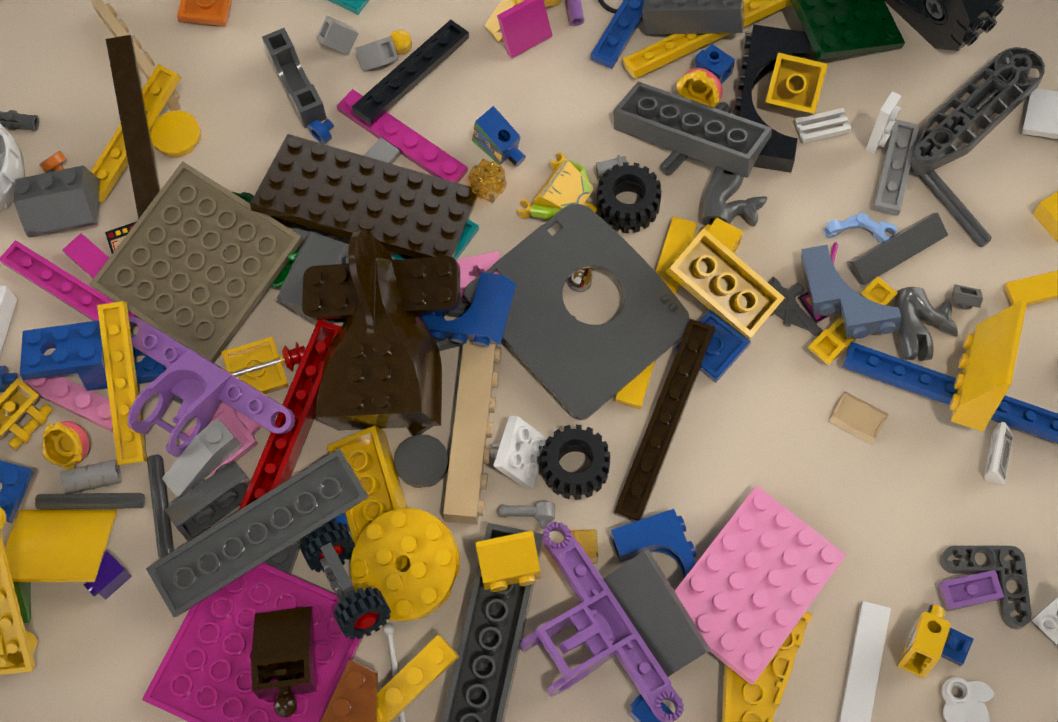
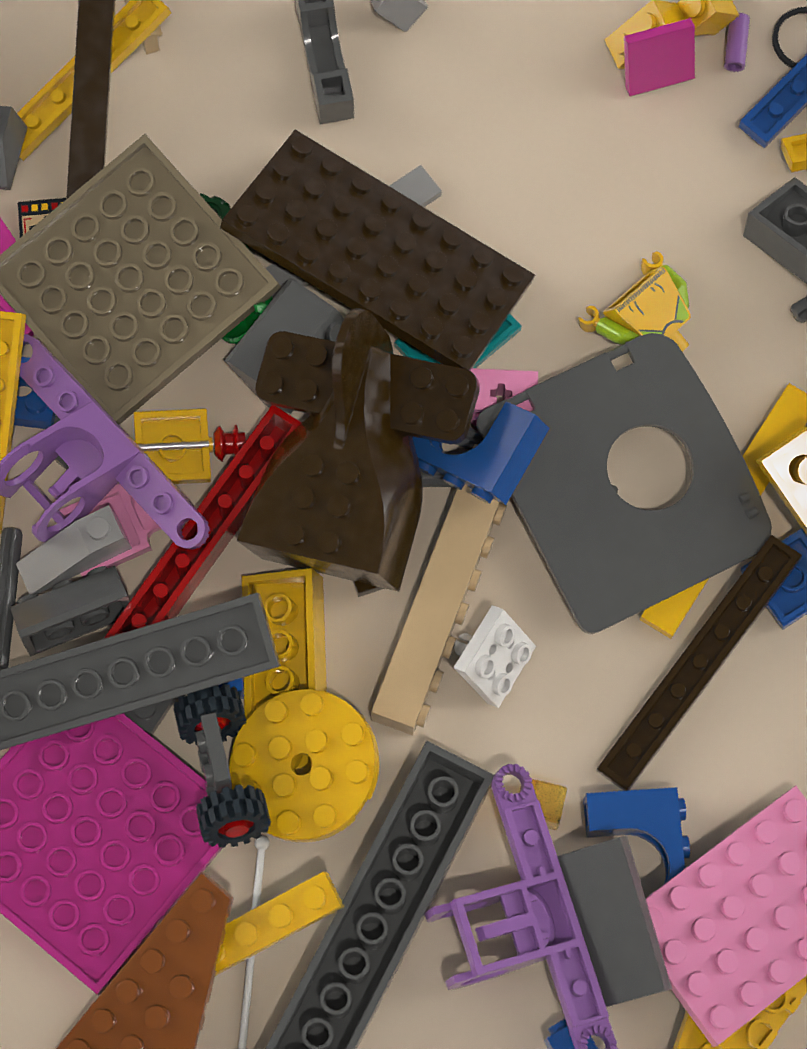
camera: 10 degrees right, 5 degrees up
yellow tile [150,111,201,158] -> none
dark brown slope [251,606,317,718] -> none
blue tile [307,119,334,144] -> none
dark pink plate [337,89,468,183] -> none
black plate [352,19,469,126] -> none
light grey panel [355,36,399,71] -> none
yellow tile [390,29,412,55] -> none
dark grey tile [394,434,449,488] -> none
clear yellow brick [469,159,507,203] -> none
blue torso [472,106,526,167] -> none
yellow slope [475,530,541,592] -> none
light grey piece [497,501,555,529] -> none
black tyre [541,424,610,500] -> none
tile [567,268,593,292] -> none
light grey pin [596,155,627,178] -> none
black tyre [597,162,662,233] -> none

